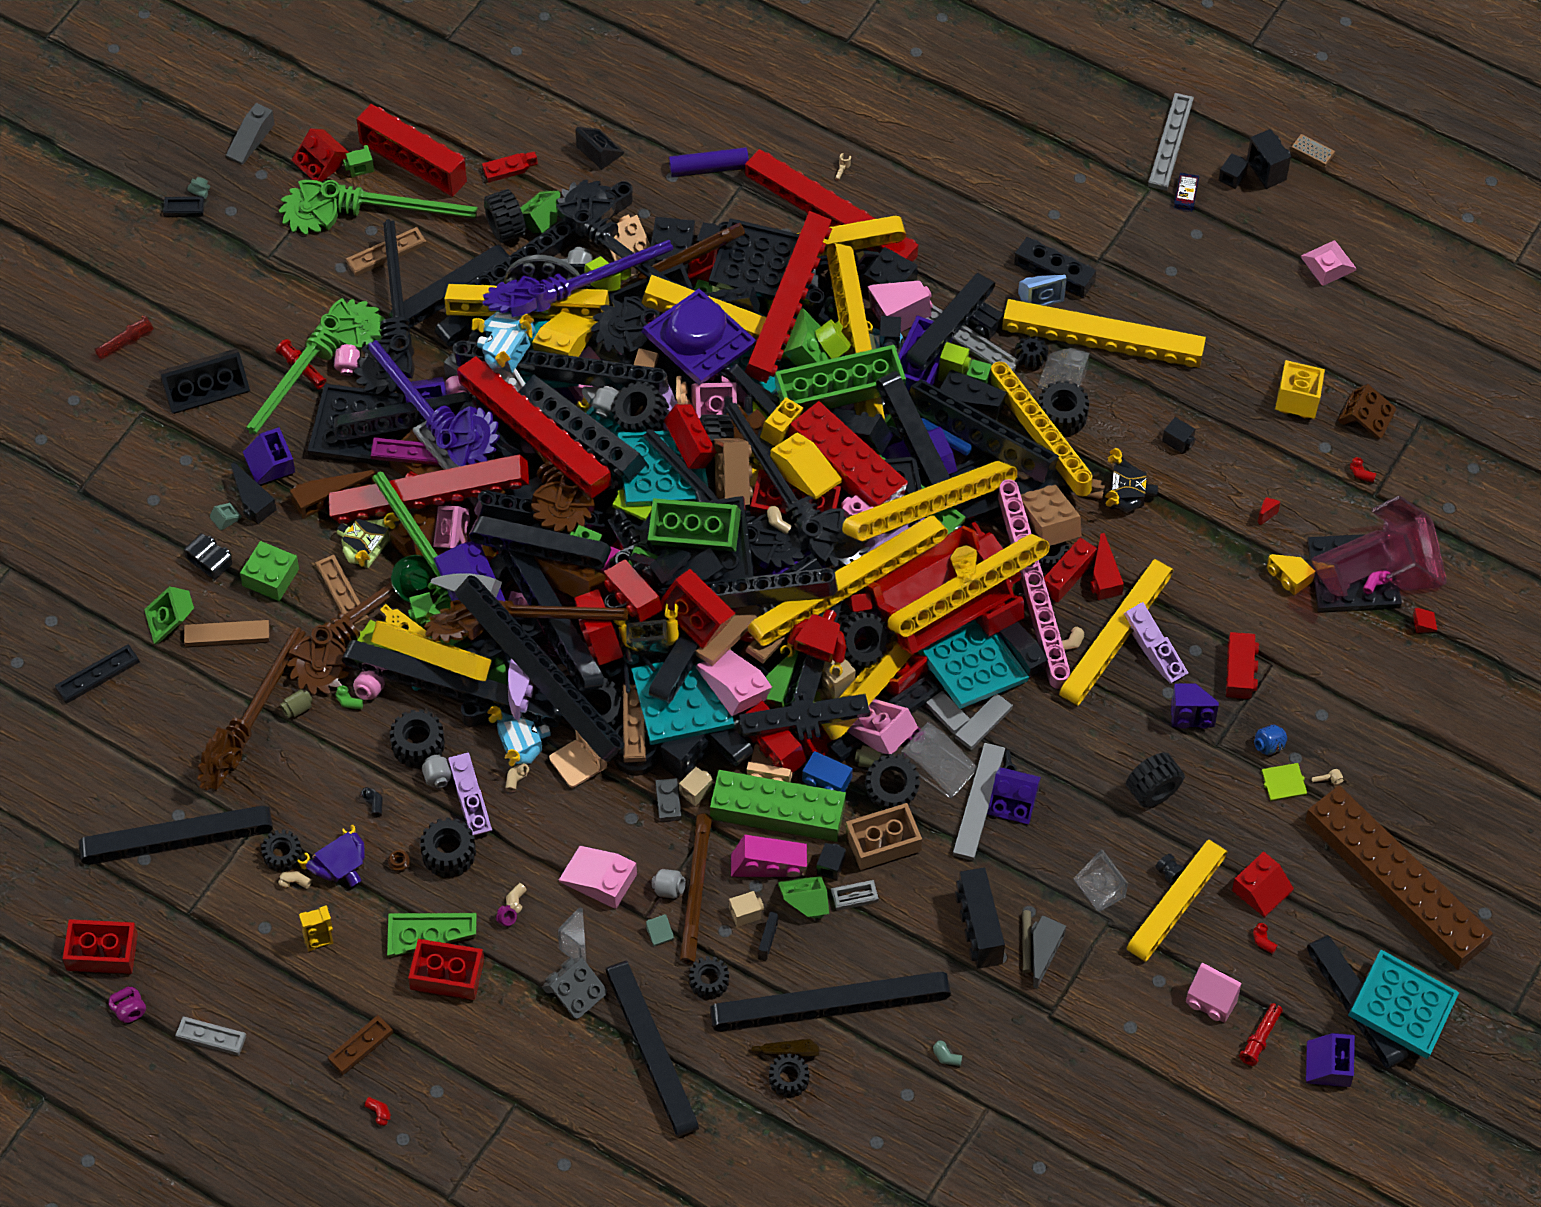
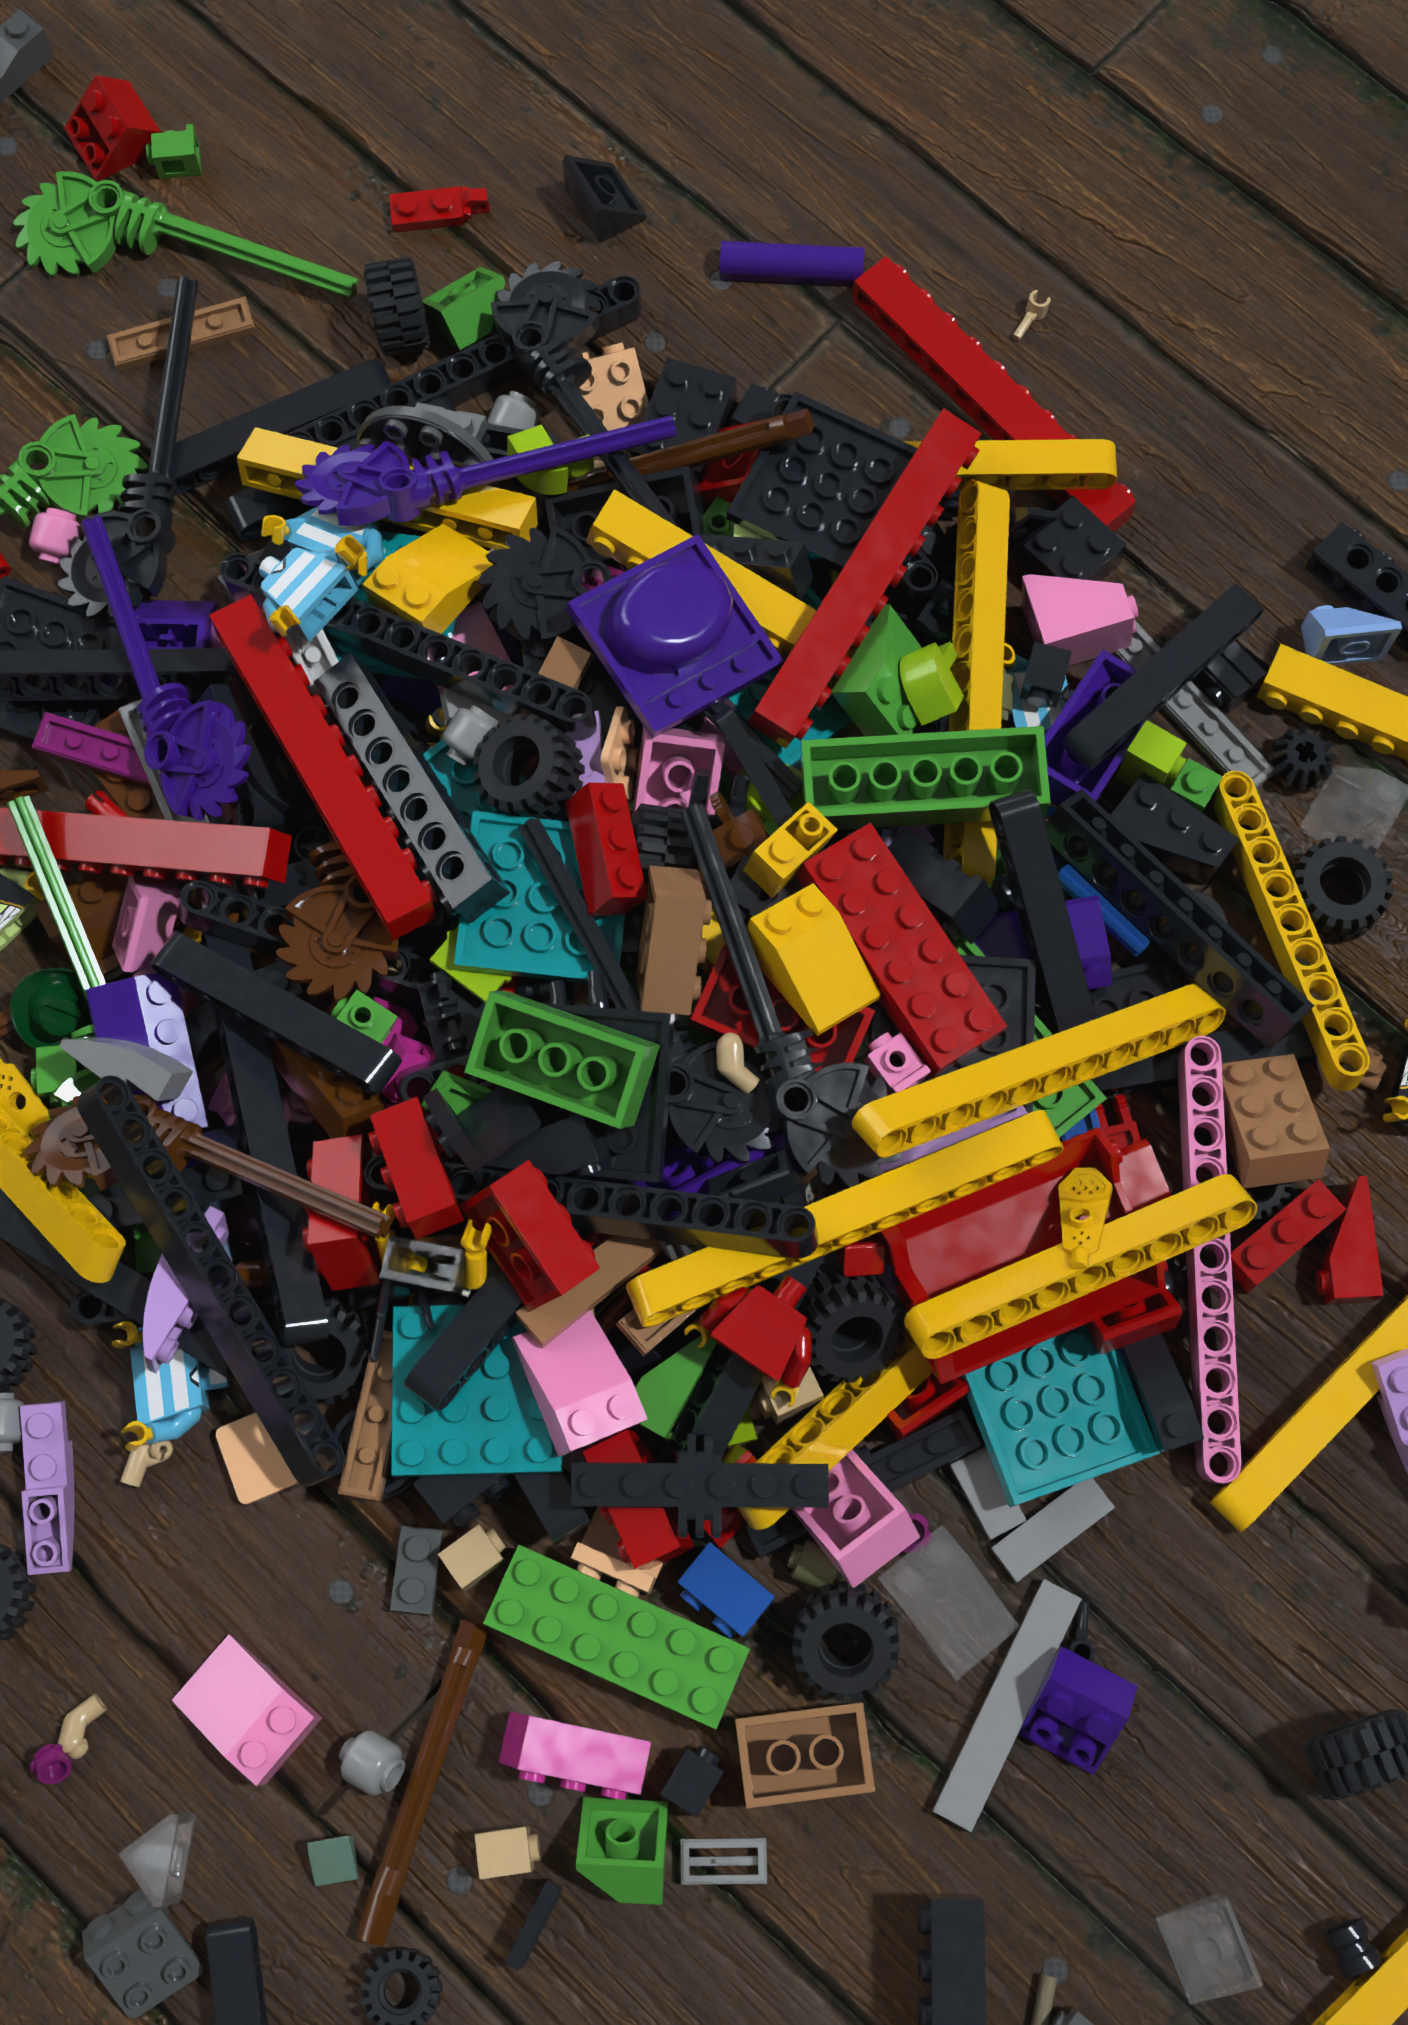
camera: 15 degrees right, 15 degrees up
red brick [356,104,467,197] -> none
tan arm [1062,627,1084,651] -> none

